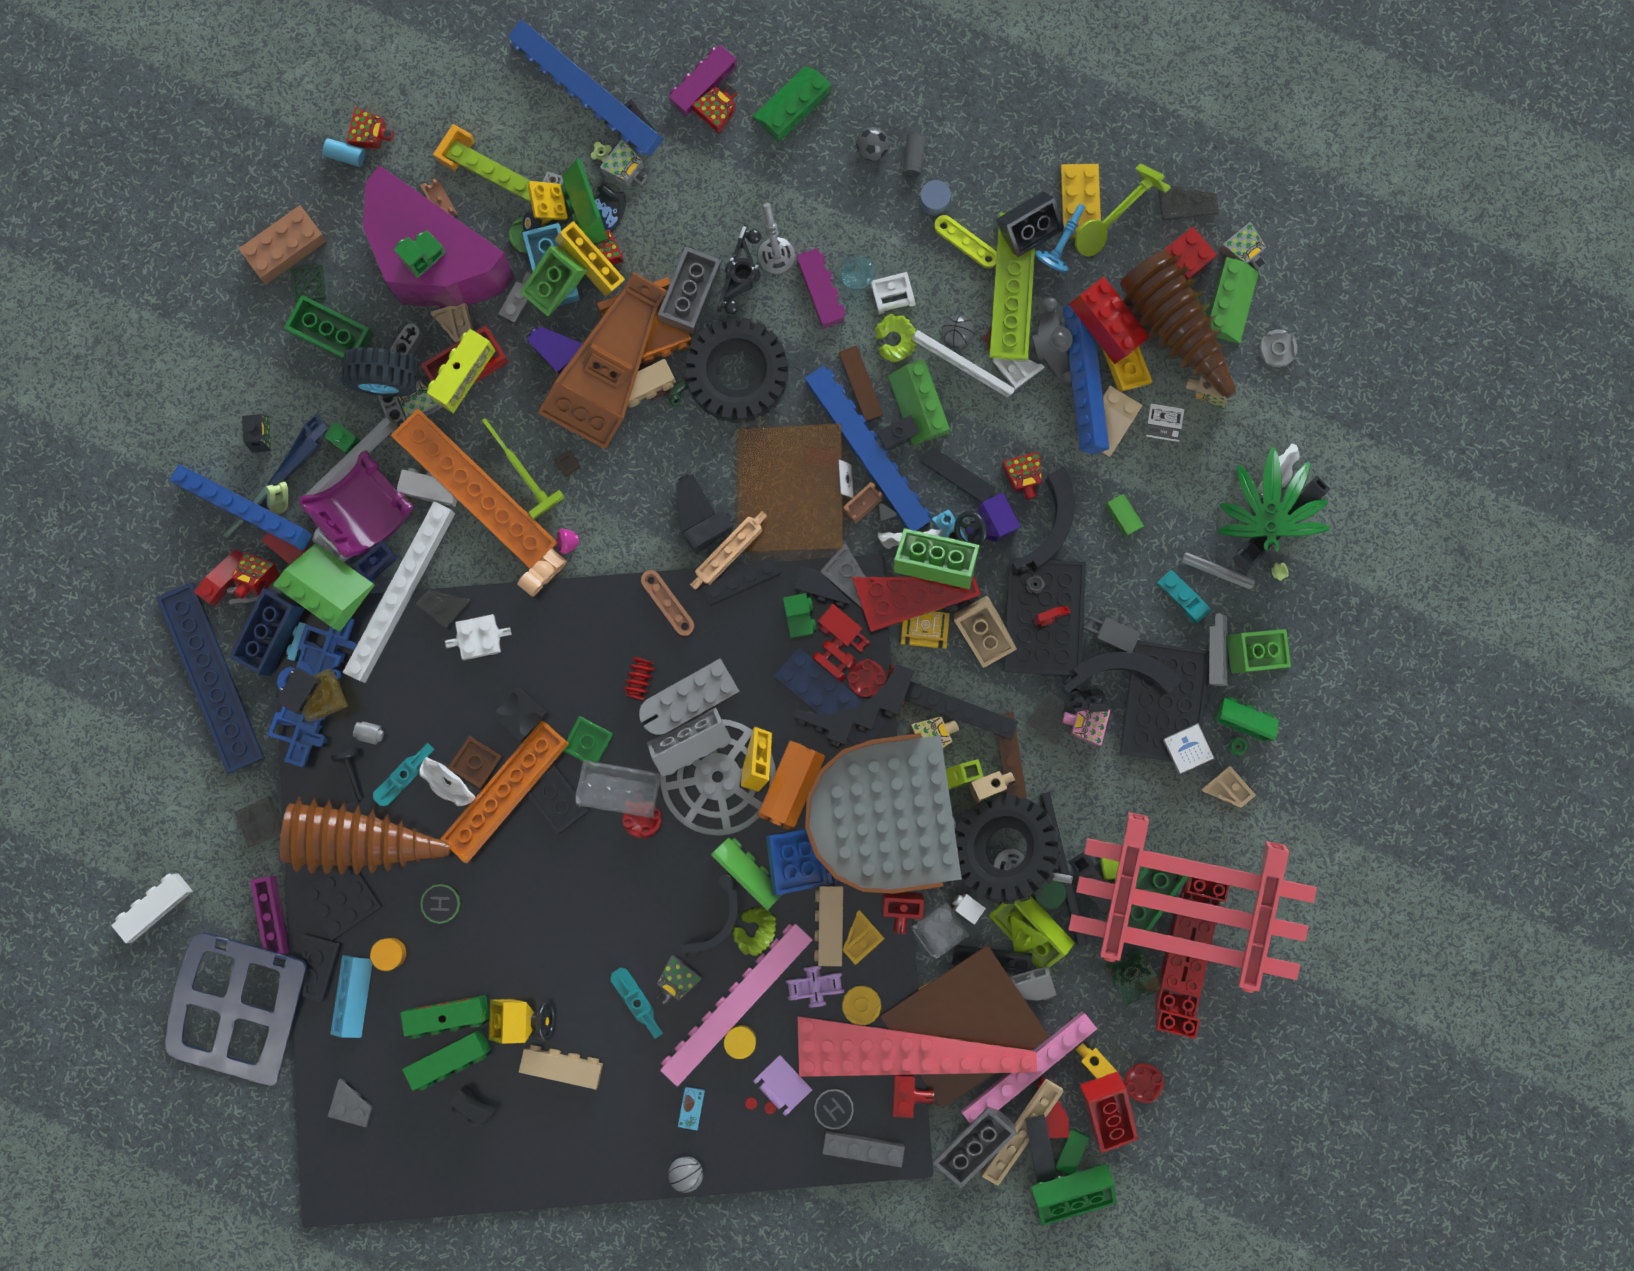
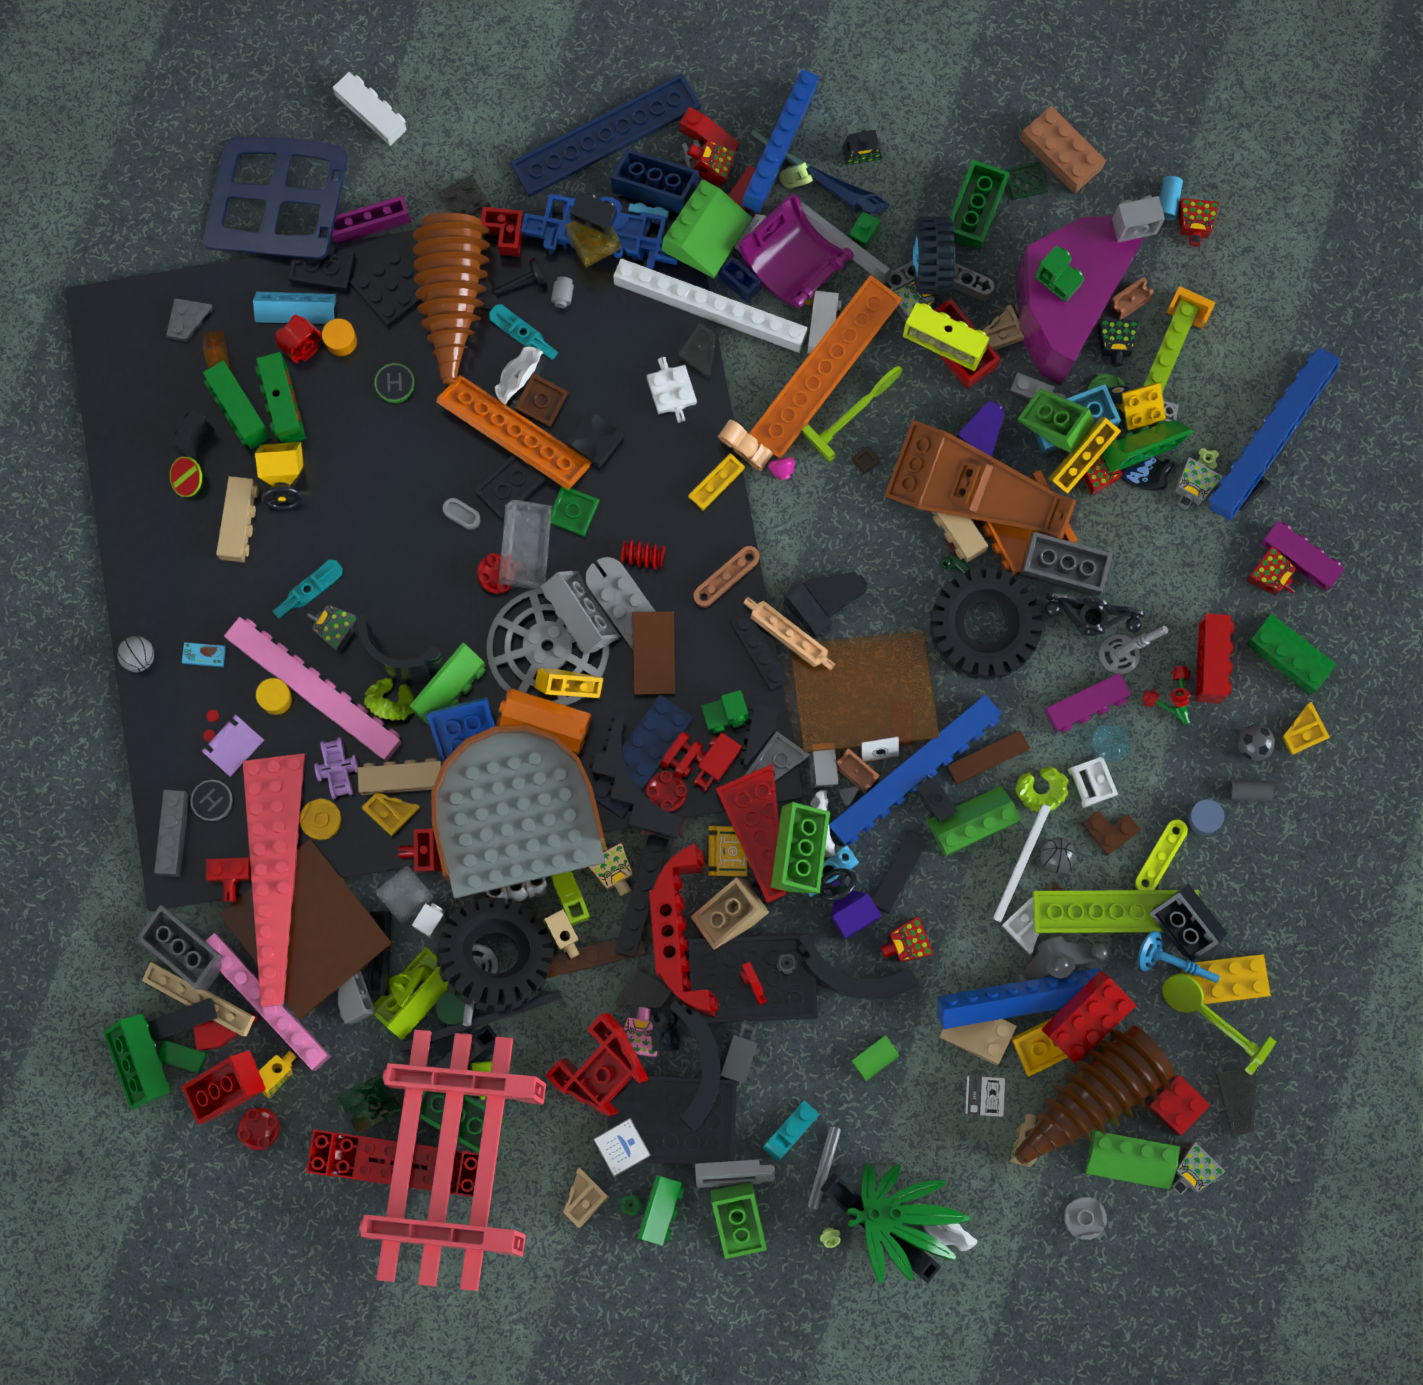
camera: 85 degrees right, 5 degrees down
none -> red piece [170,457,202,497]
none -> clear orange slope [203,330,229,369]
none -> red brick [275,314,323,363]
none -> light grey tile [443,498,481,530]
none -> red brick [481,207,524,257]
none -> red wedge [545,1013,649,1116]
none -> reddish brown tile [632,612,675,694]
none -> red slope [649,844,719,1017]
none -> yellow plate [688,453,745,511]
none -> light grey hinge [808,744,838,789]
none -> reddish brown plate [1082,810,1140,856]
none -> black torso [1097,319,1138,367]
none -> light grey brick [1112,195,1165,242]
none -> red plant [1141,666,1191,725]
none -> red brick [1195,613,1234,704]
none -> yellow wing [1282,702,1330,755]

